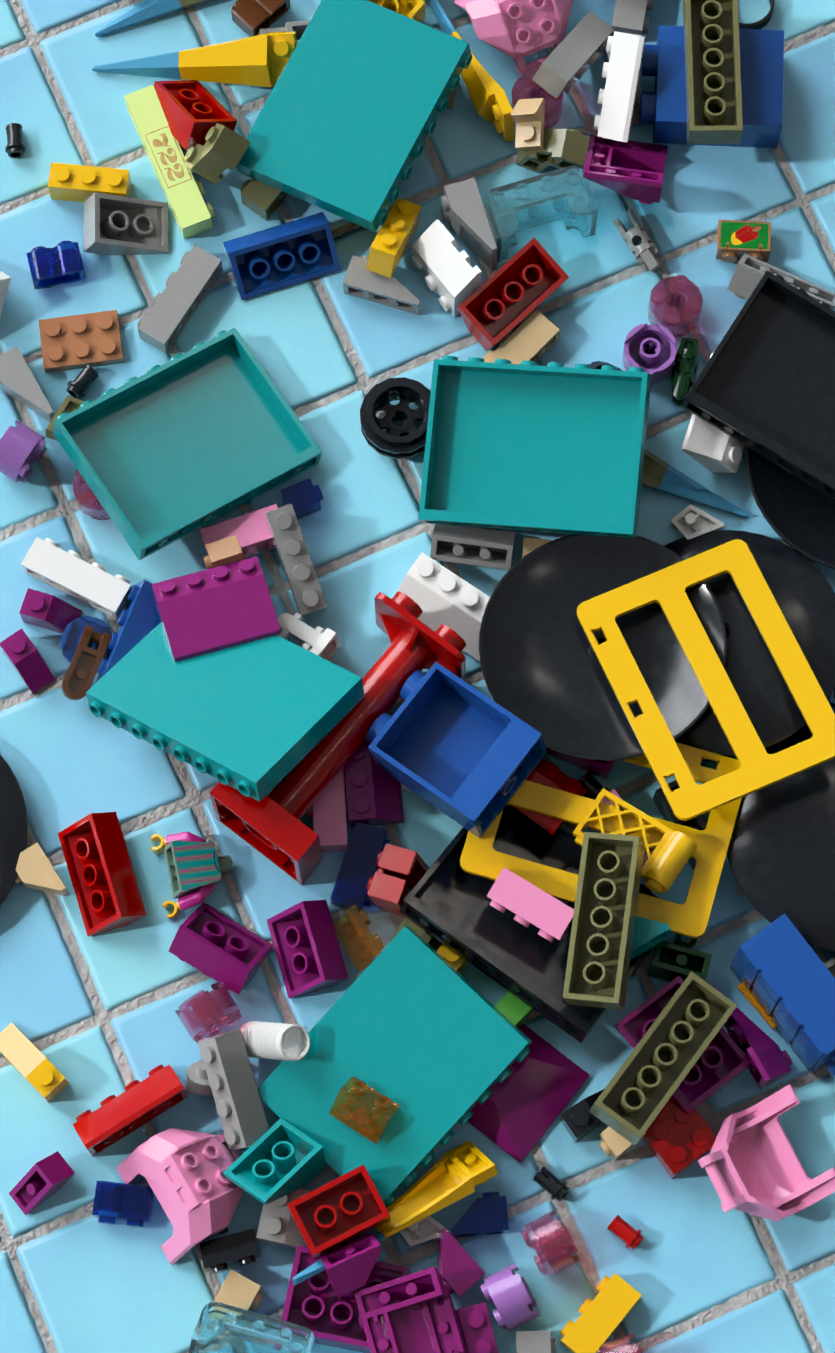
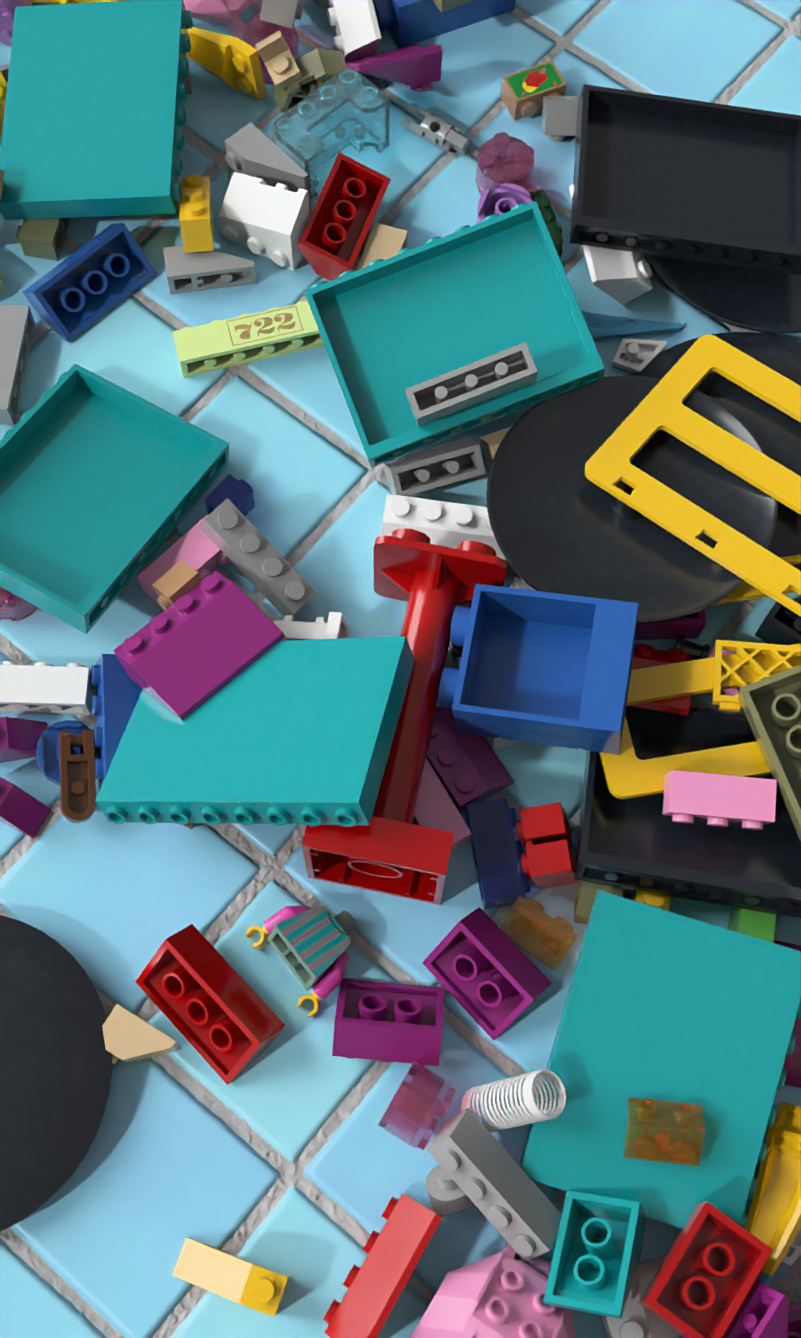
camera: 30 degrees left, 5 degrees down
black wheel [360,377,431,459] -> none
none -> yellowish green brick [172,301,325,378]
none -> light grey brick [405,342,538,427]

